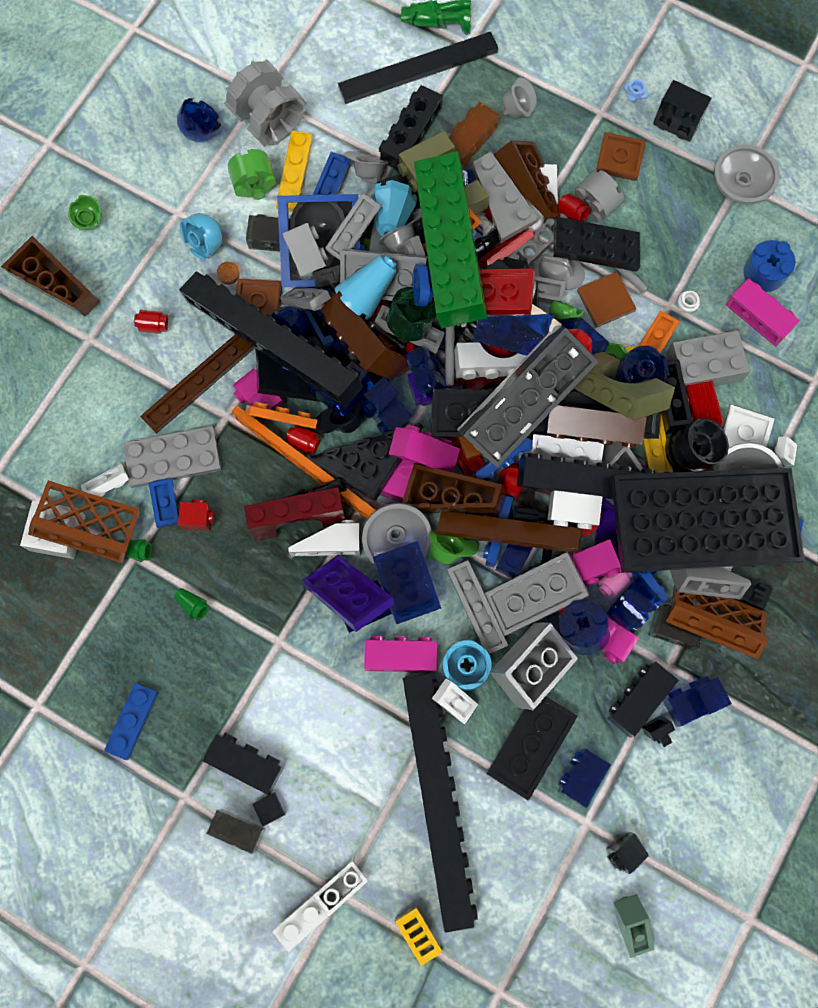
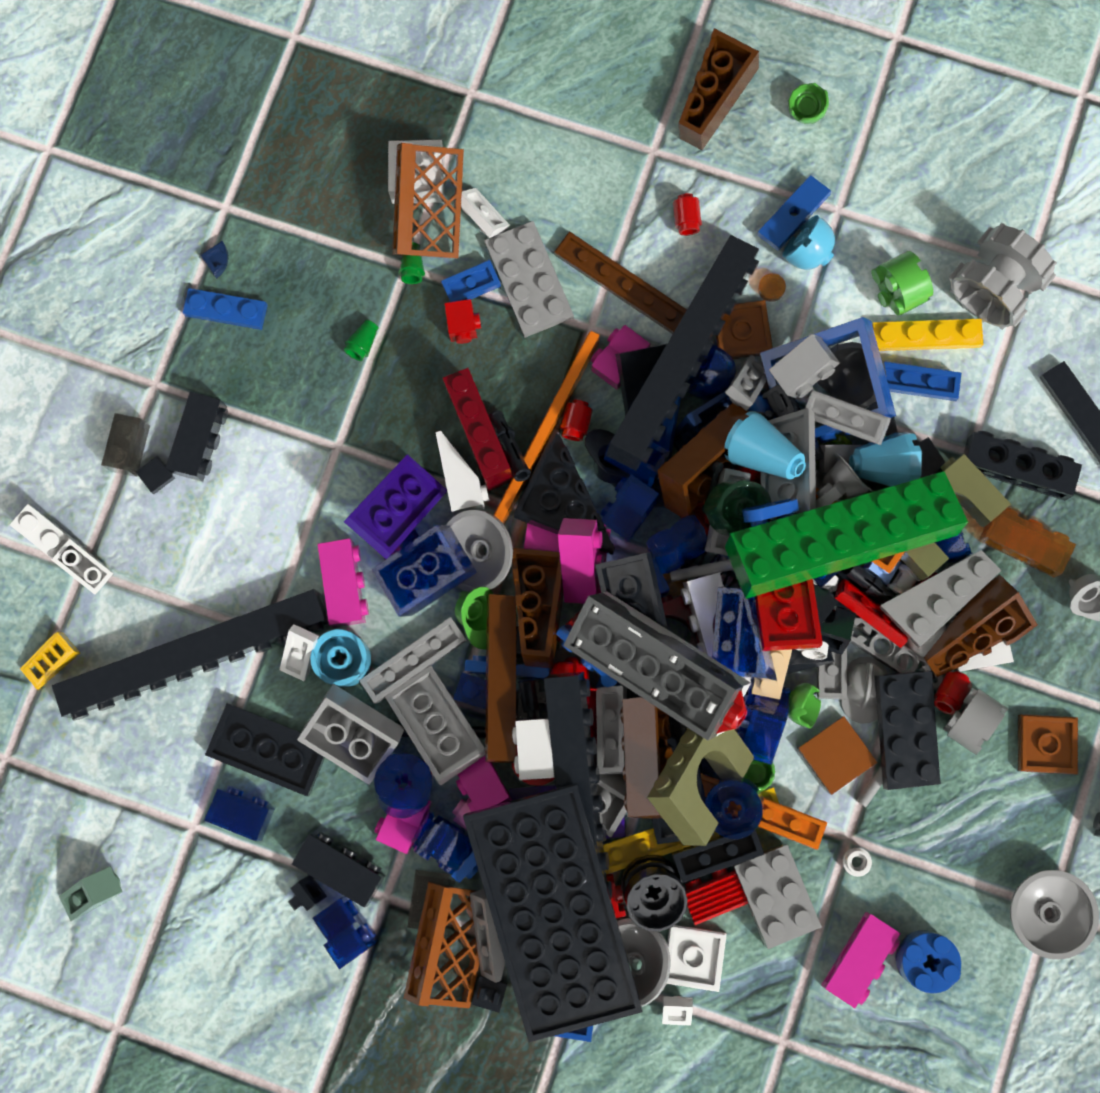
camera: 90 degrees right, 5 degrees up
clear blue cylinder [177,98,221,143] -> none
orange plate [245,402,317,429] -> none
clear smoke brick [246,214,290,252] -> none
light grey piece [344,151,390,184] -> none
black slope [606,832,649,875] -> none
none -> dark blue tile [201,241,229,279]
none -> blue tile [758,175,831,251]

